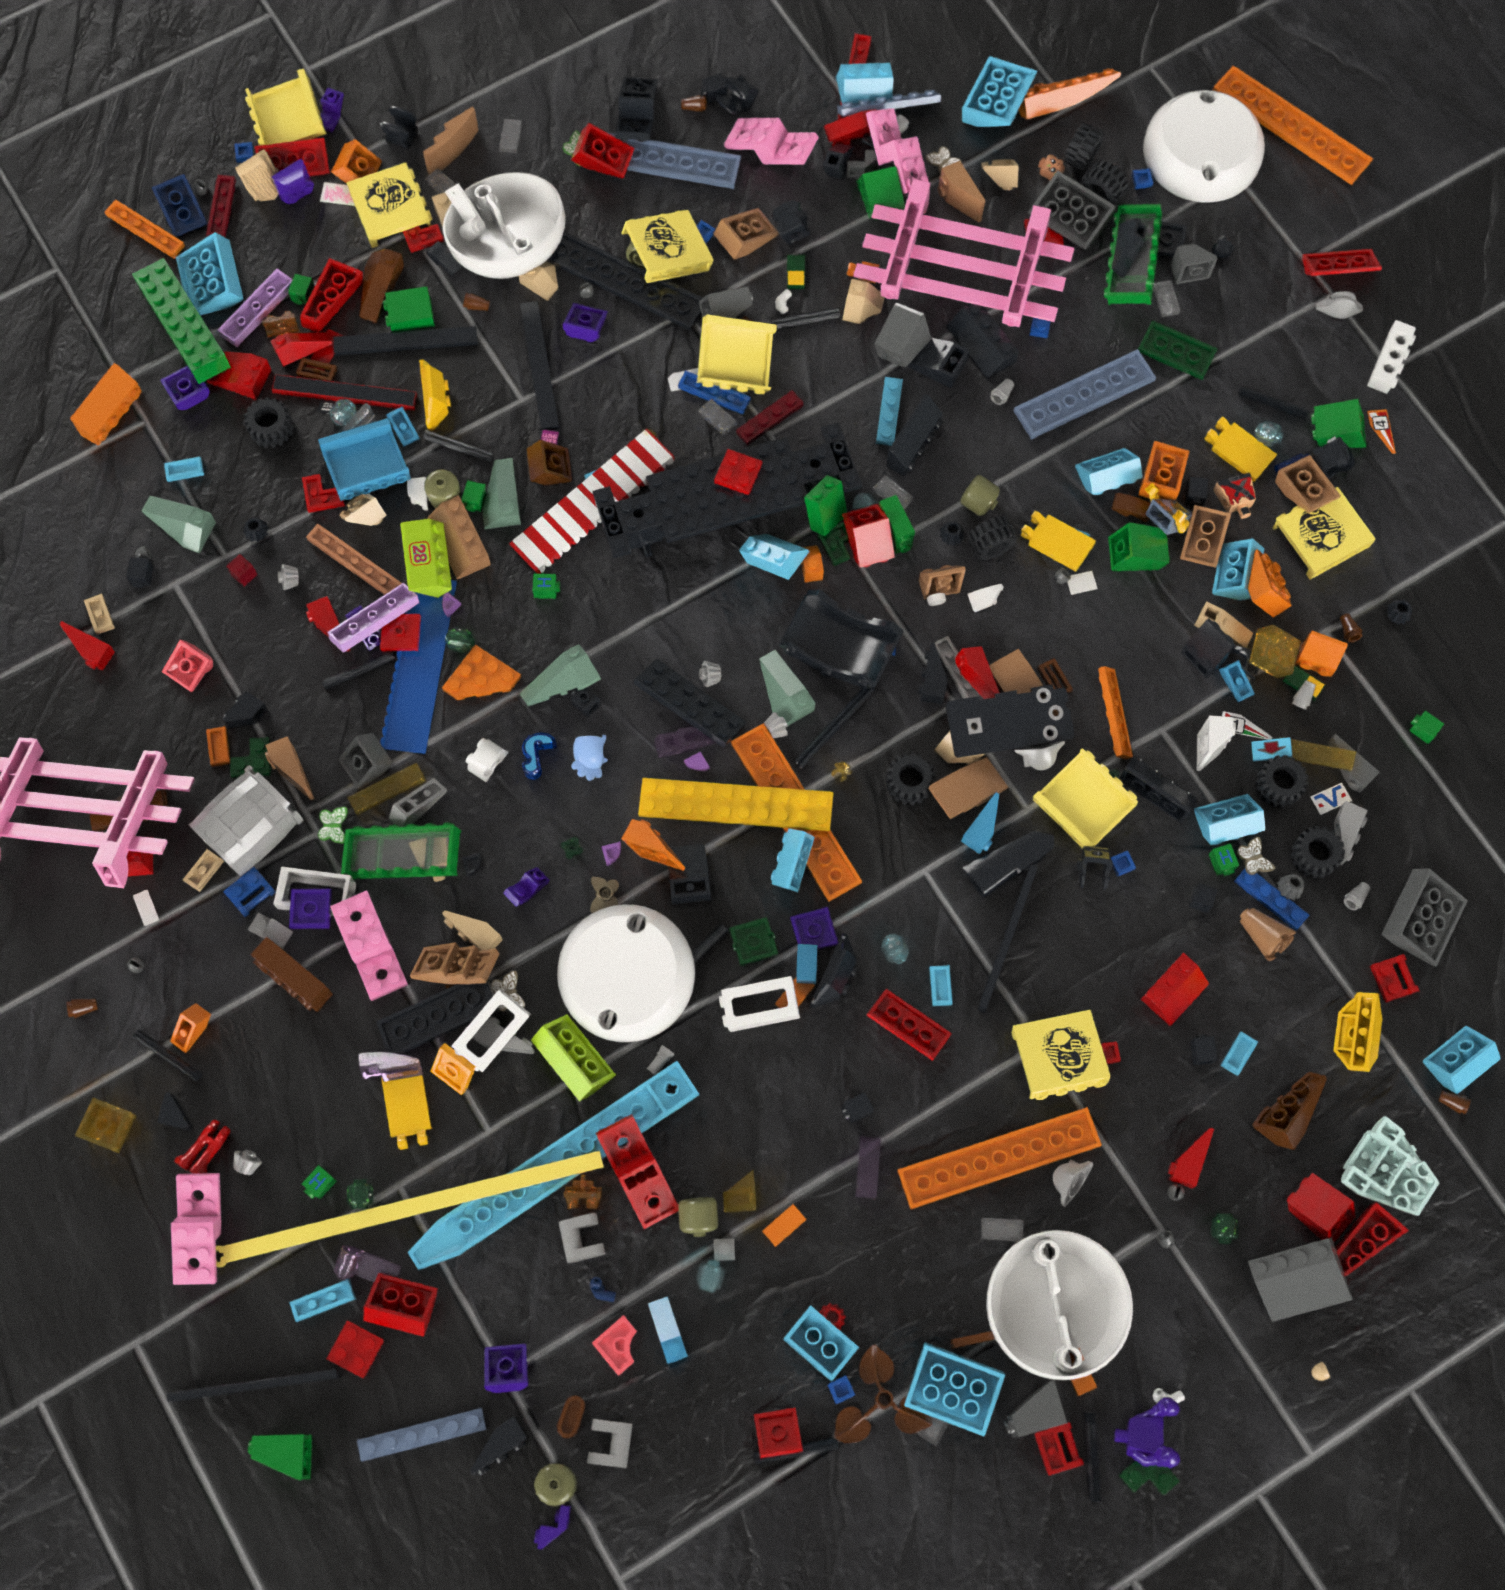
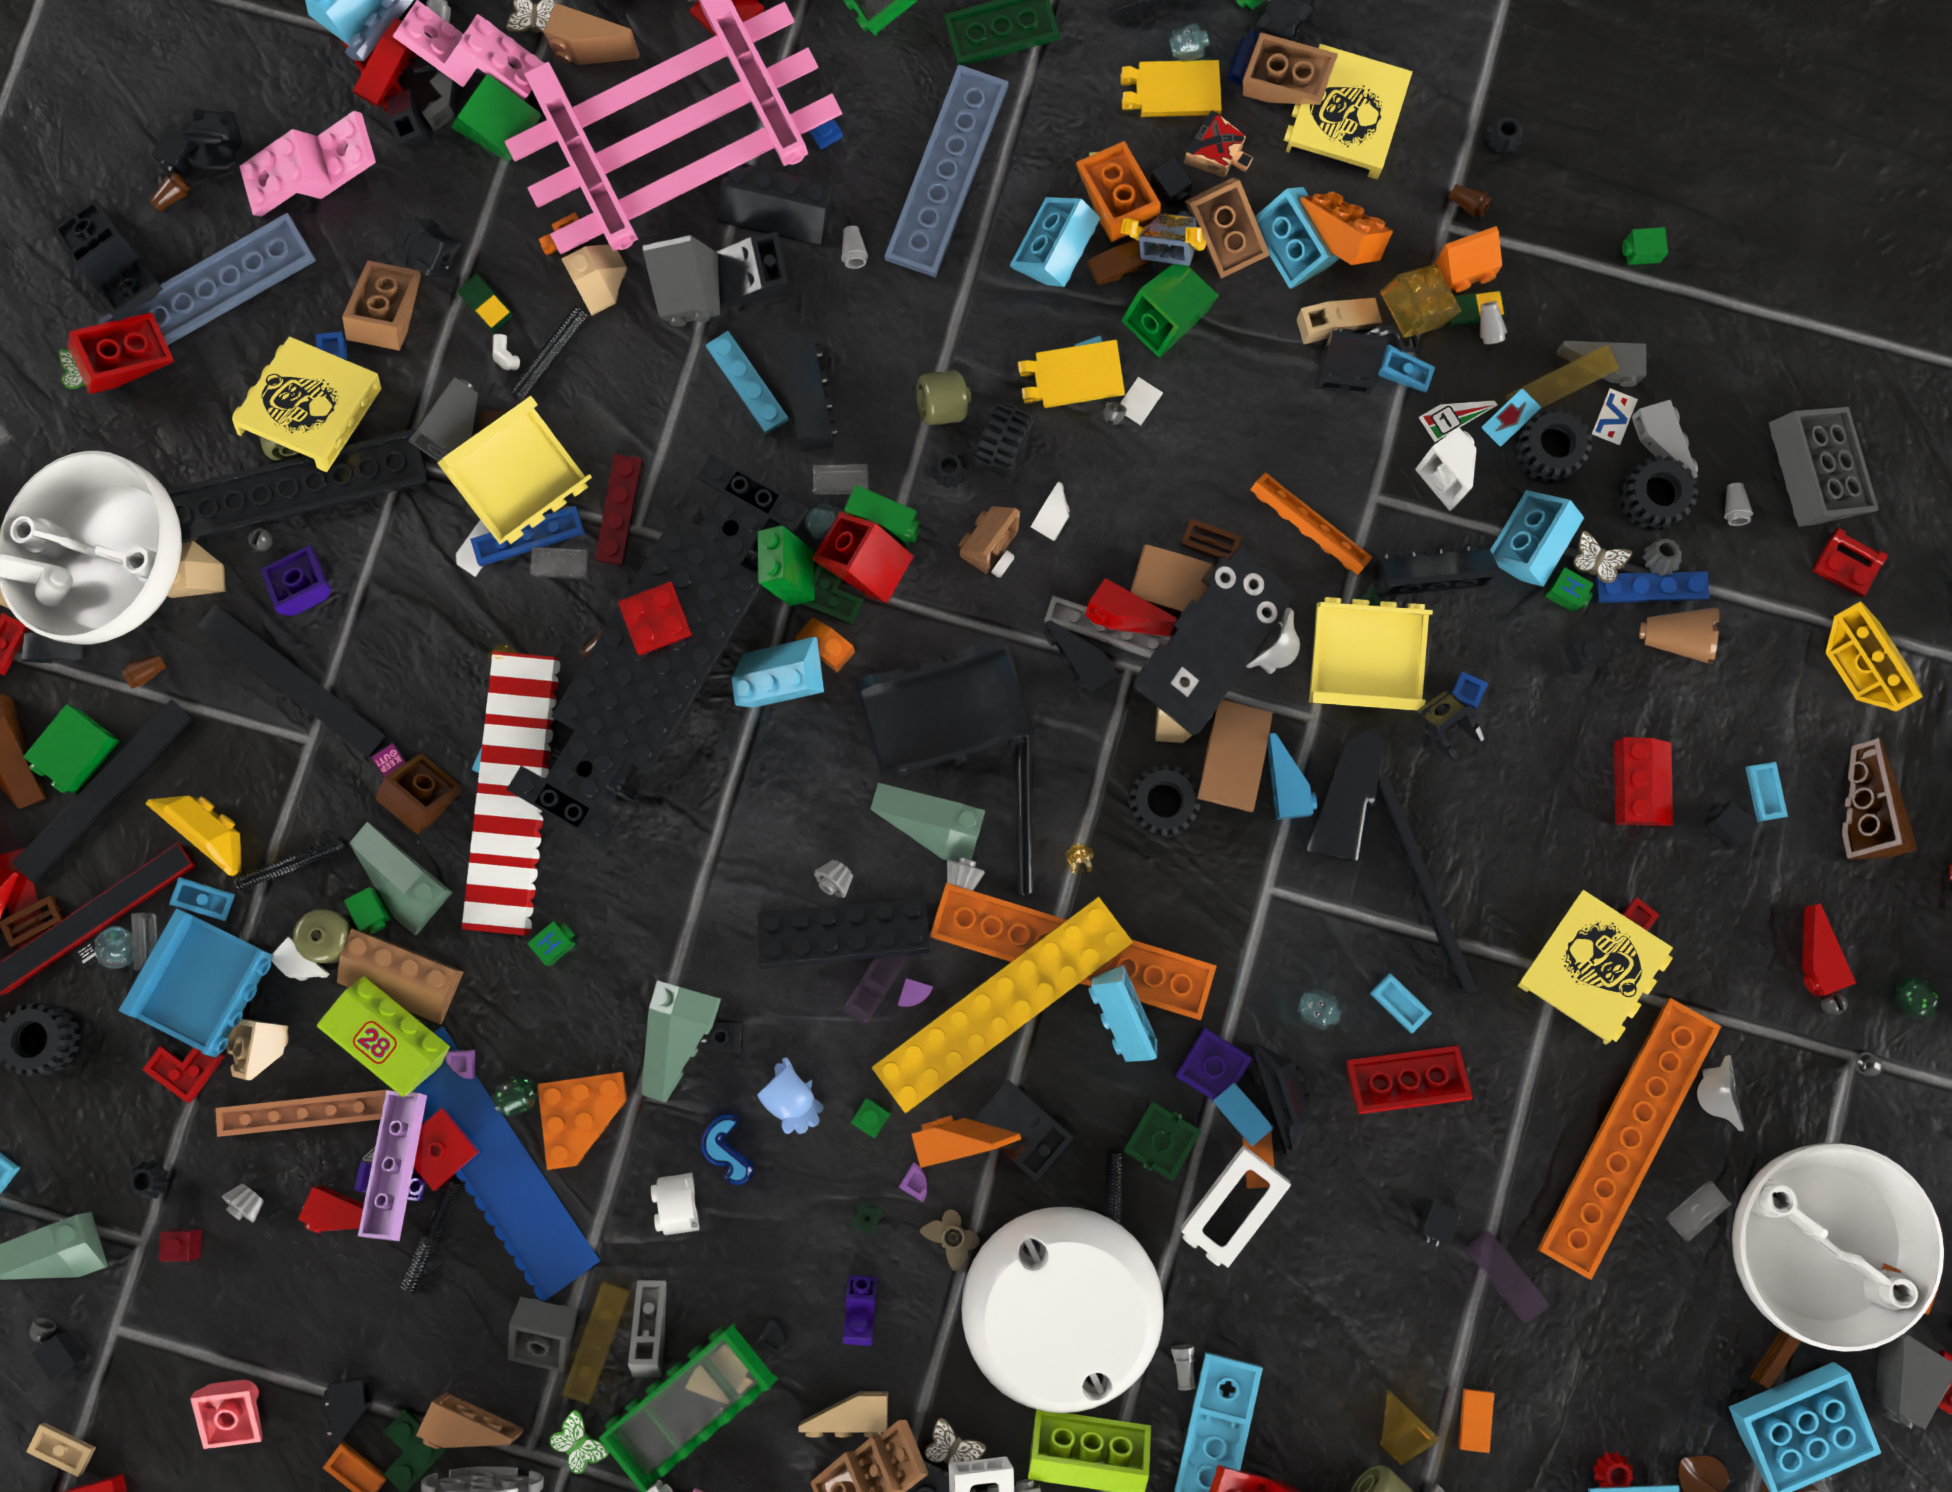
camera: 40 degrees left, 10 degrees up
none -> green brick [851,1098,892,1139]

